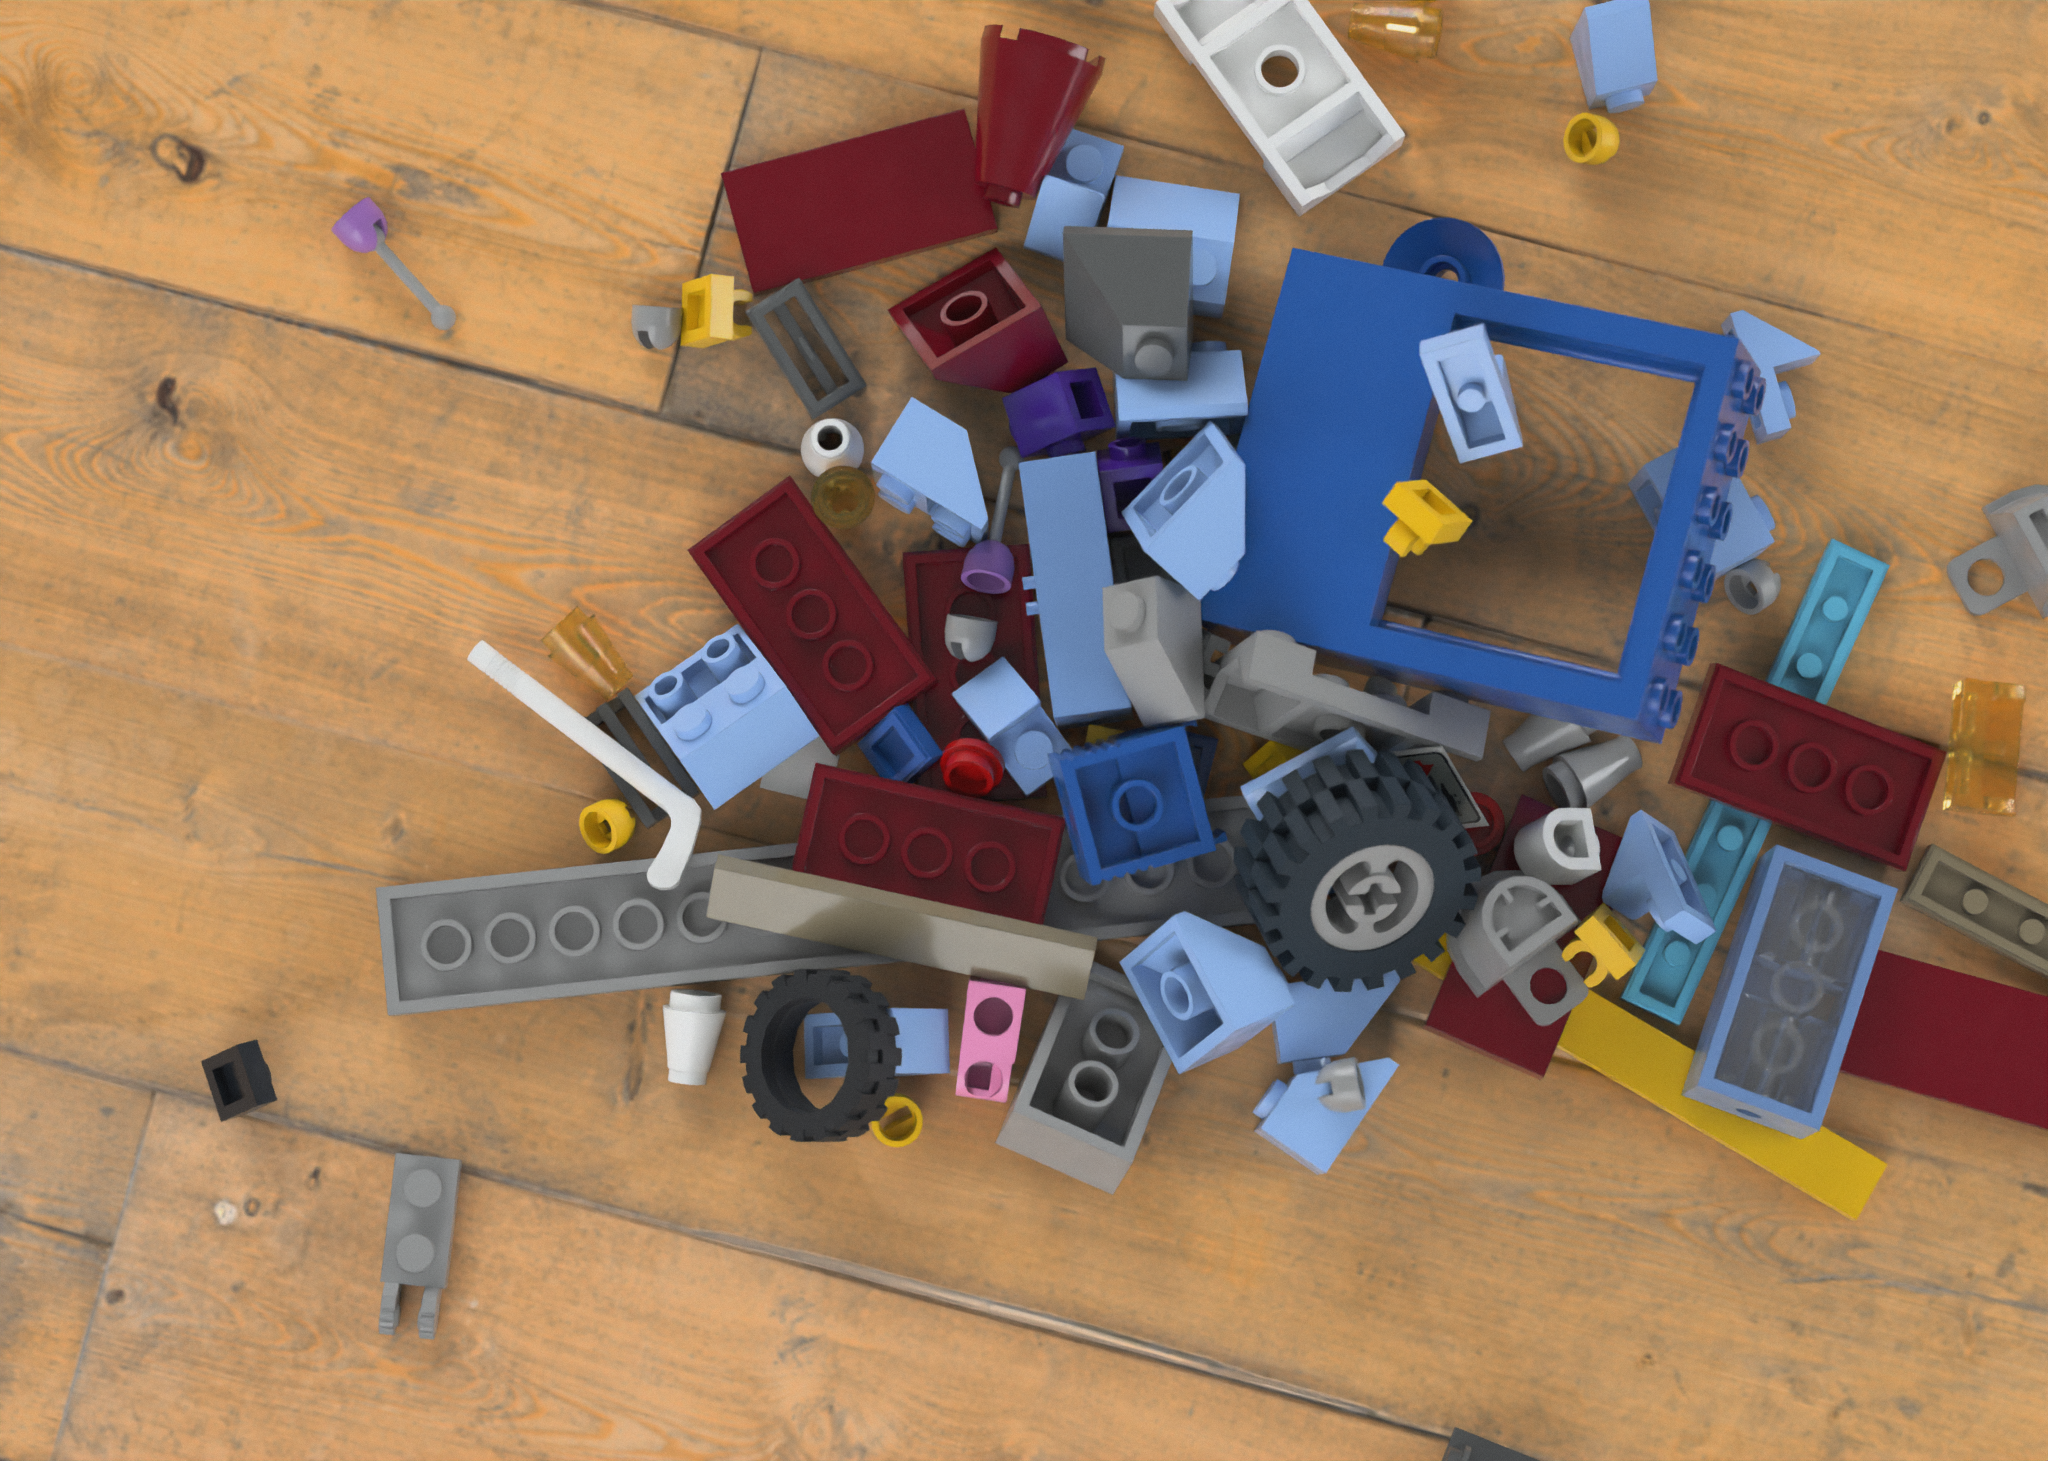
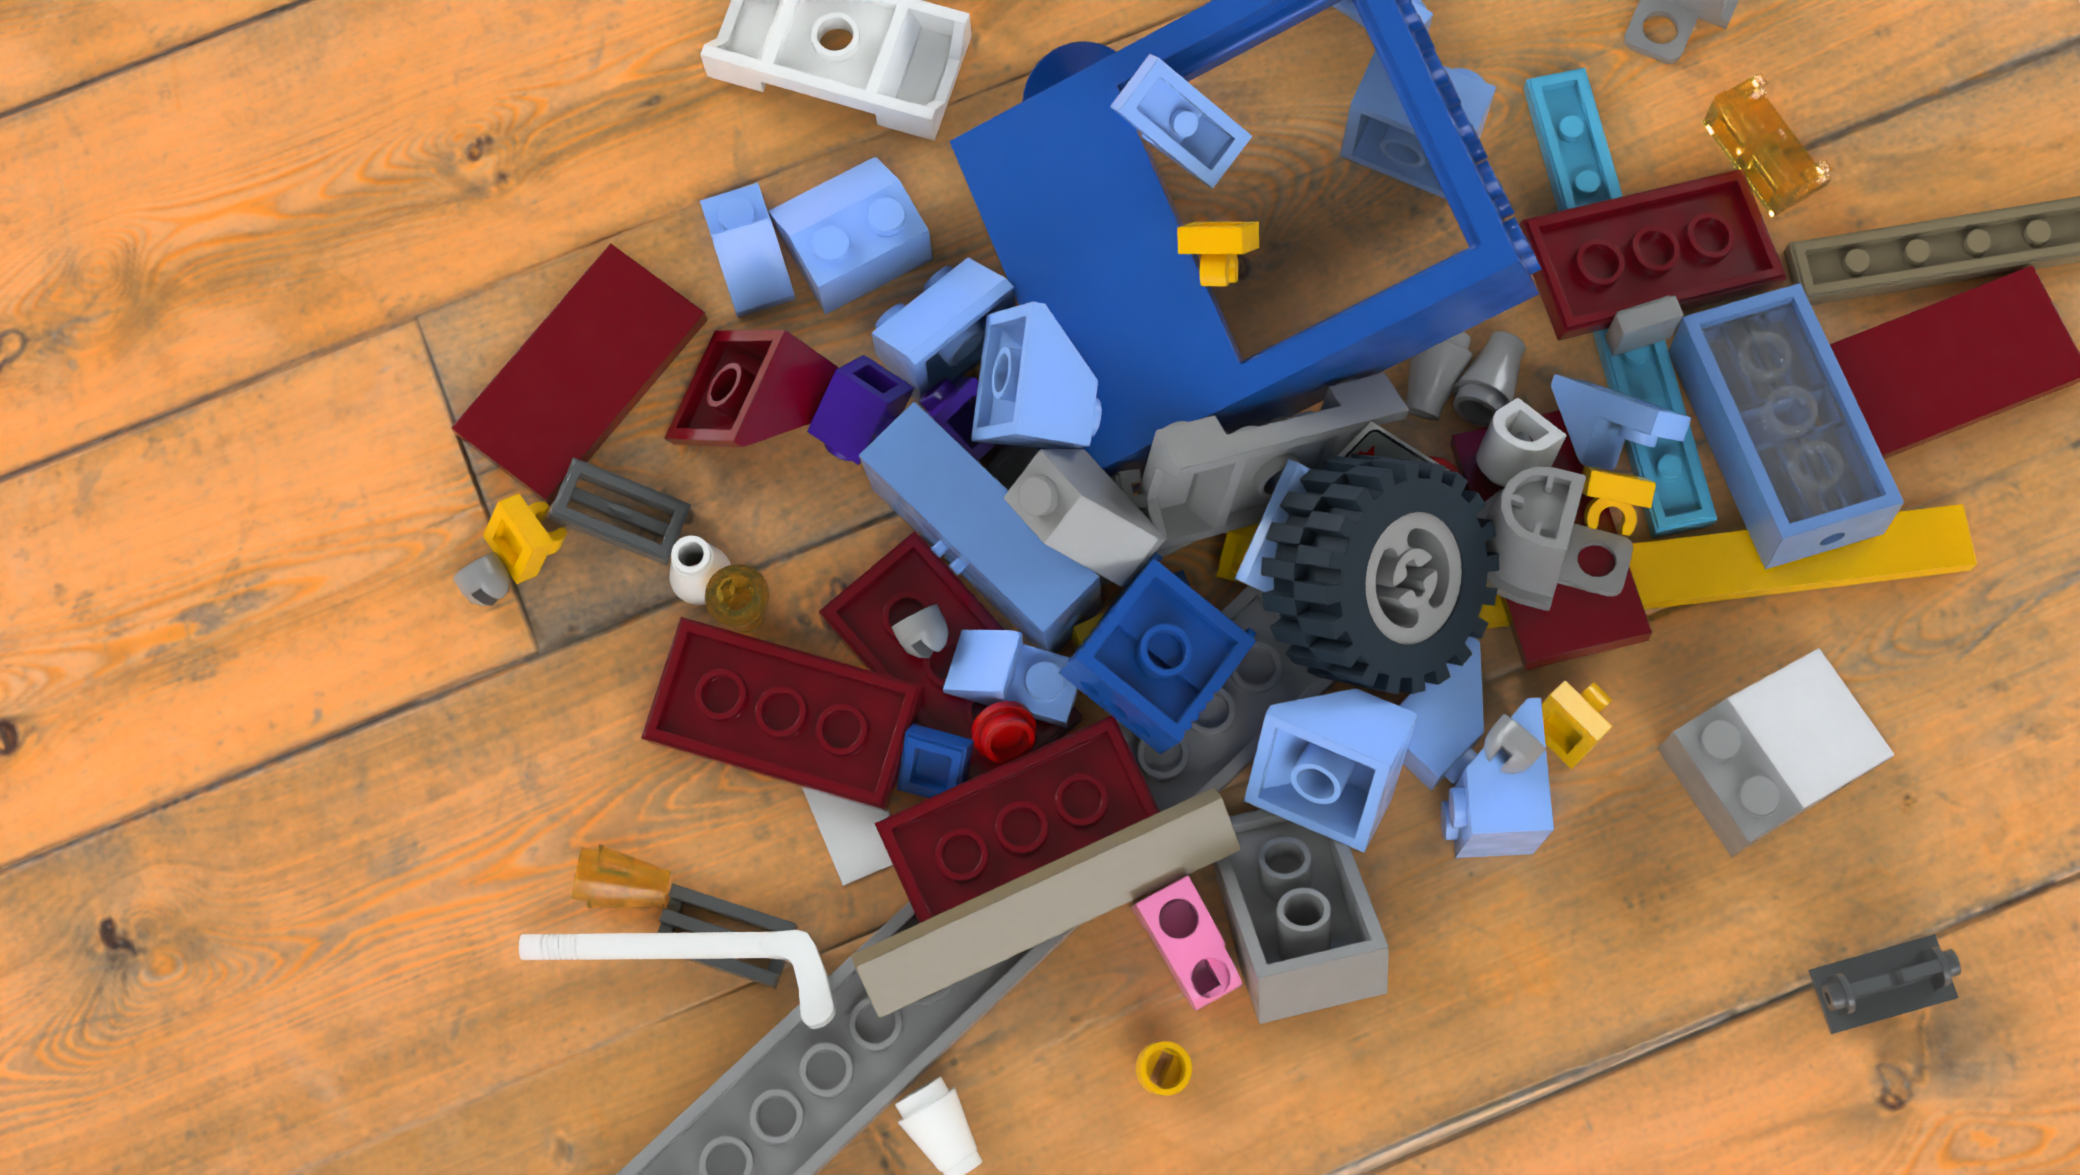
camera: 30 degrees left, 10 degrees down
hinge [331,197,456,330] -> none
yellow hinge [579,798,636,854] -> none
light blue slope [634,623,819,810] -> none
black tyre [740,969,902,1142] -> none
light blue slope [804,1008,950,1079] -> none
light blue slope [871,397,988,547] -> none
medium lavender hinge [961,446,1024,594] -> none
dark red cone [974,24,1105,208] -> none
dark grey slope [1063,226,1193,381] -> none
light grey hinge [1724,558,1781,615] -> none
none -> yellow tile [1542,681,1613,769]
none -> light grey tile [1605,295,1684,356]
none -> slope [1657,648,1895,857]

